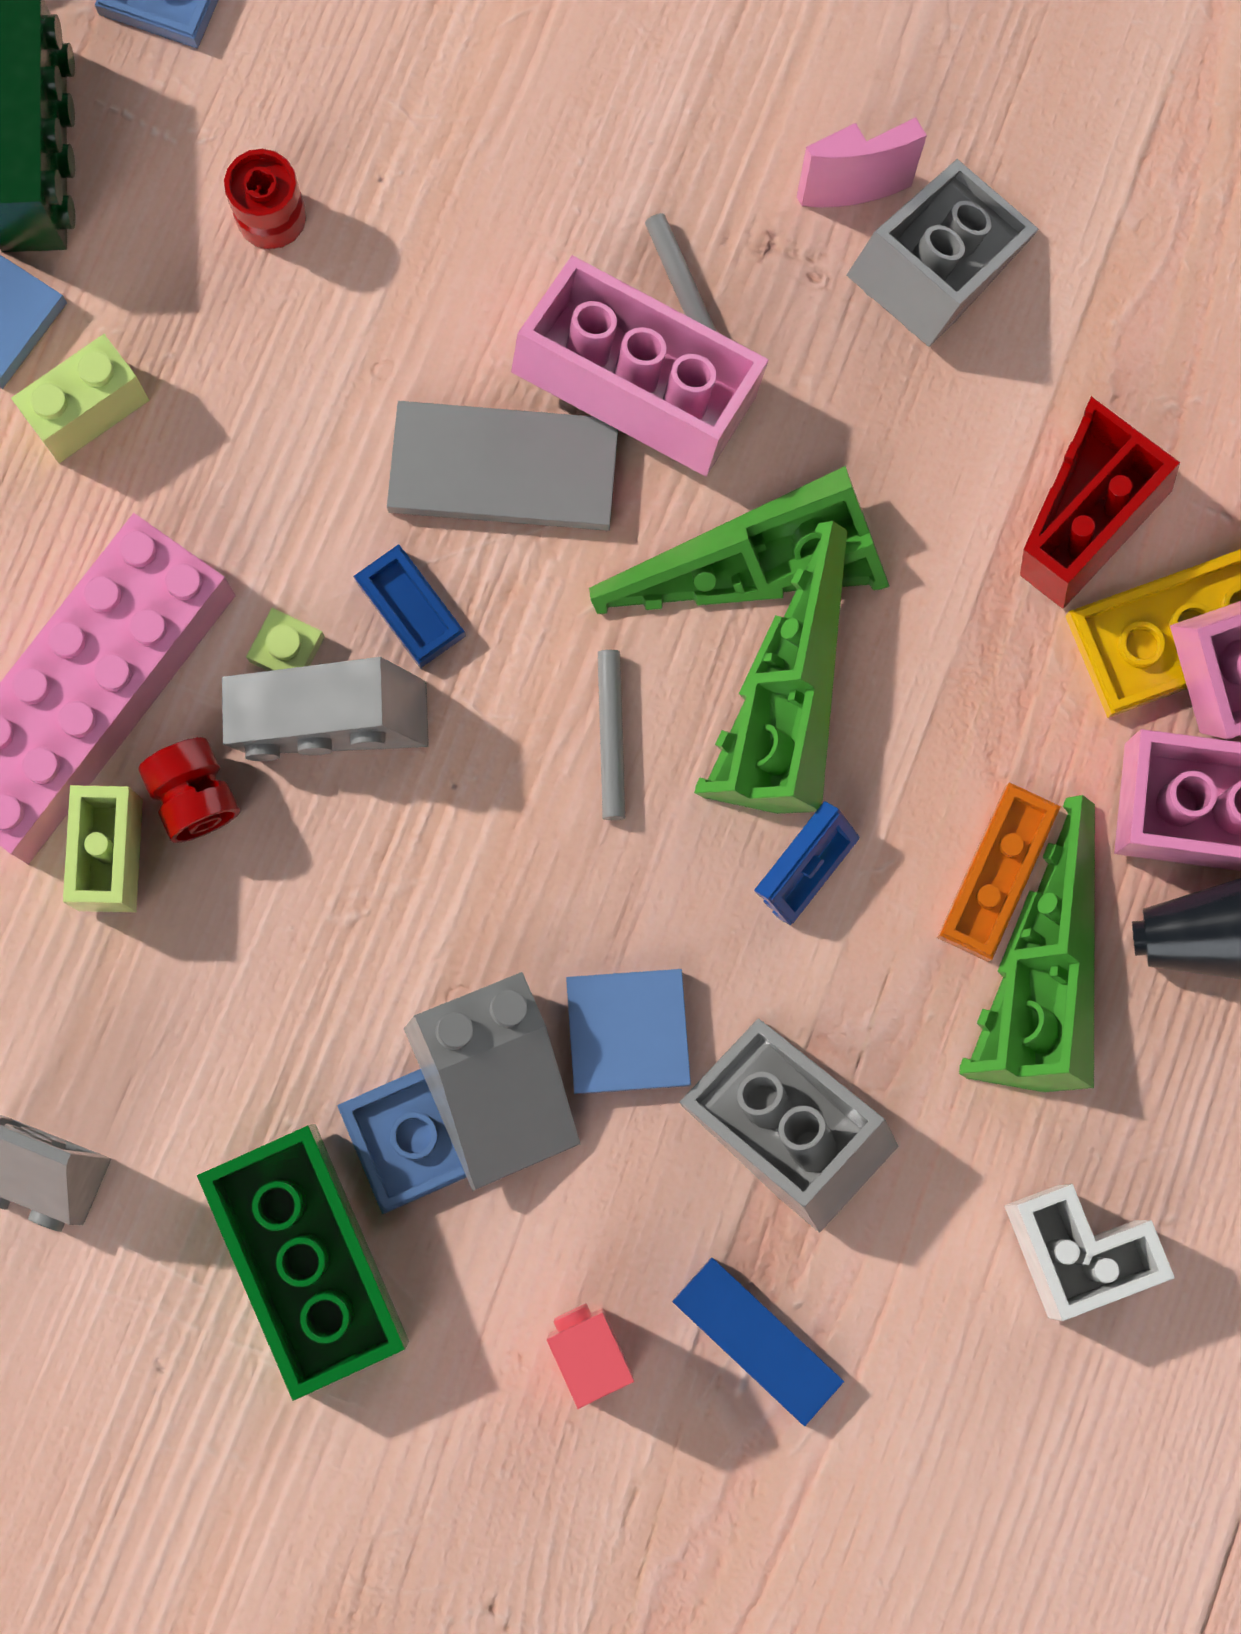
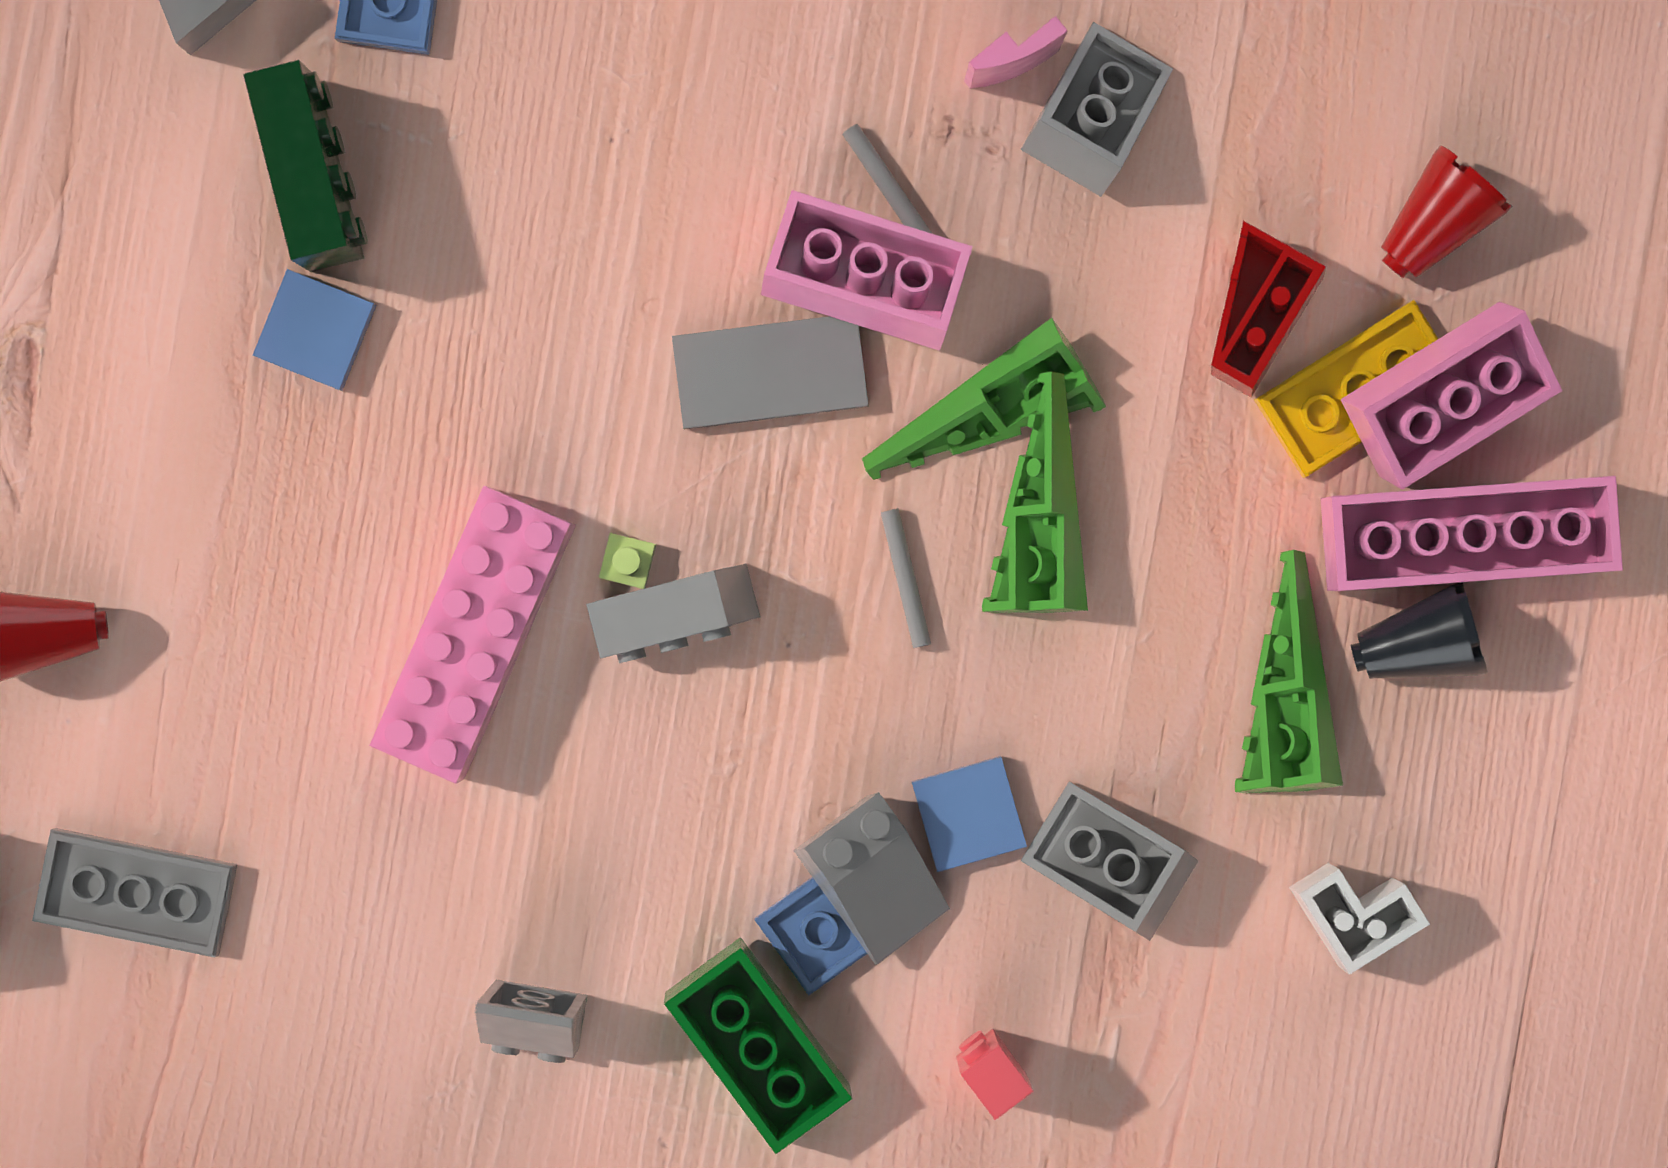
camera: 10 degrees left, 10 degrees up
yellowish green brick [11,334,150,463] -> none
yellowish green brick [63,785,143,912] -> none
red wheel [138,737,240,843] -> none
red wheel [224,148,306,250] -> none
blue tile [353,544,466,669] -> none
blue tile [672,1257,844,1427] -> none
blue tile [754,801,860,926] -> none
orange tile [937,782,1061,962] -> none

